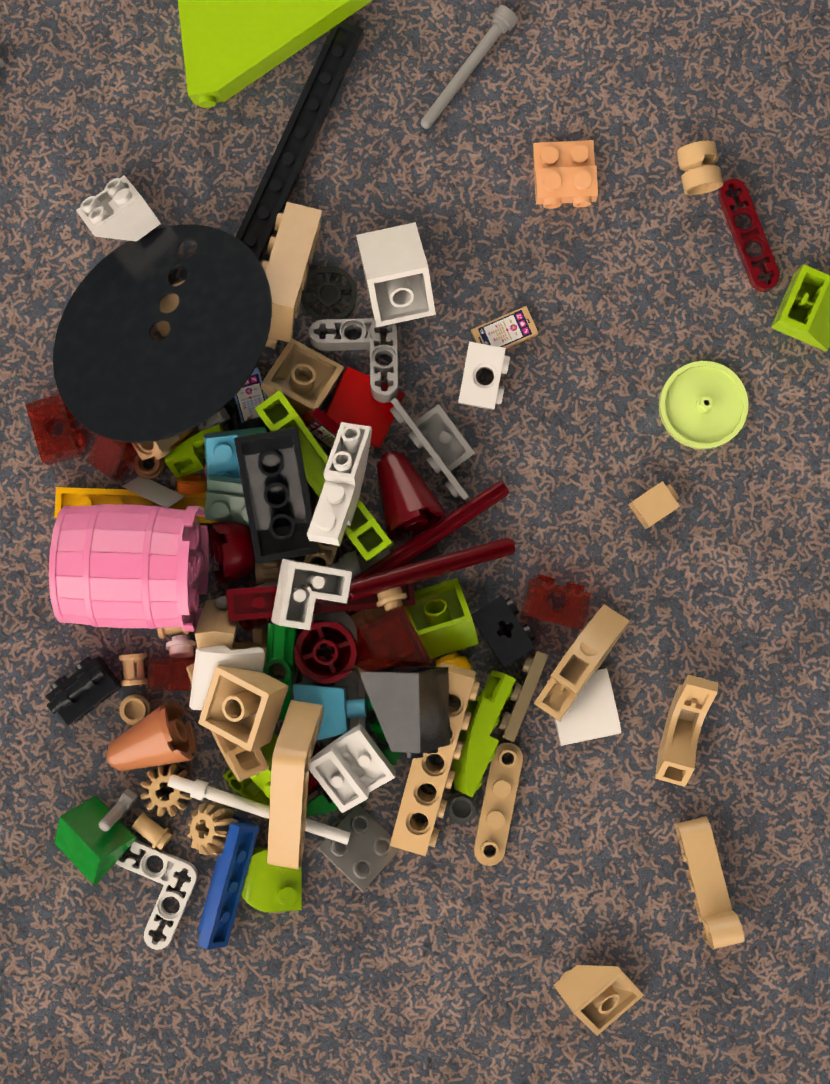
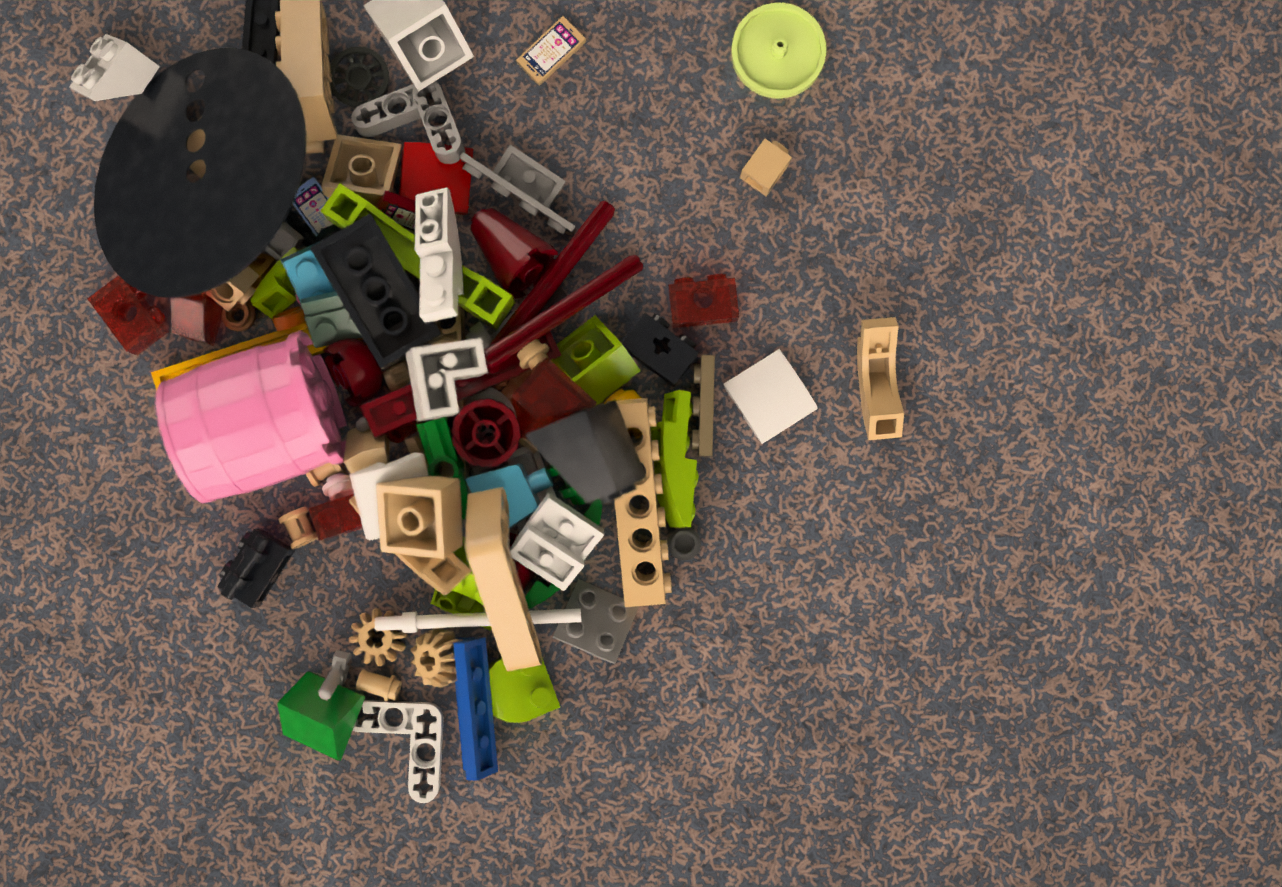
camera: 20 degrees left, 0 degrees up
nougat cone [106,701,197,771] -> none
tan plate [119,694,151,725] -> none
white sticker [122,476,185,508] -> none
white brick [458,341,510,410] -> none
tan plate [474,742,523,866] -> none
tan slope [534,604,630,722] -> none
tan slope [553,965,644,1036] -> none
tan beam [675,816,745,950] -> none

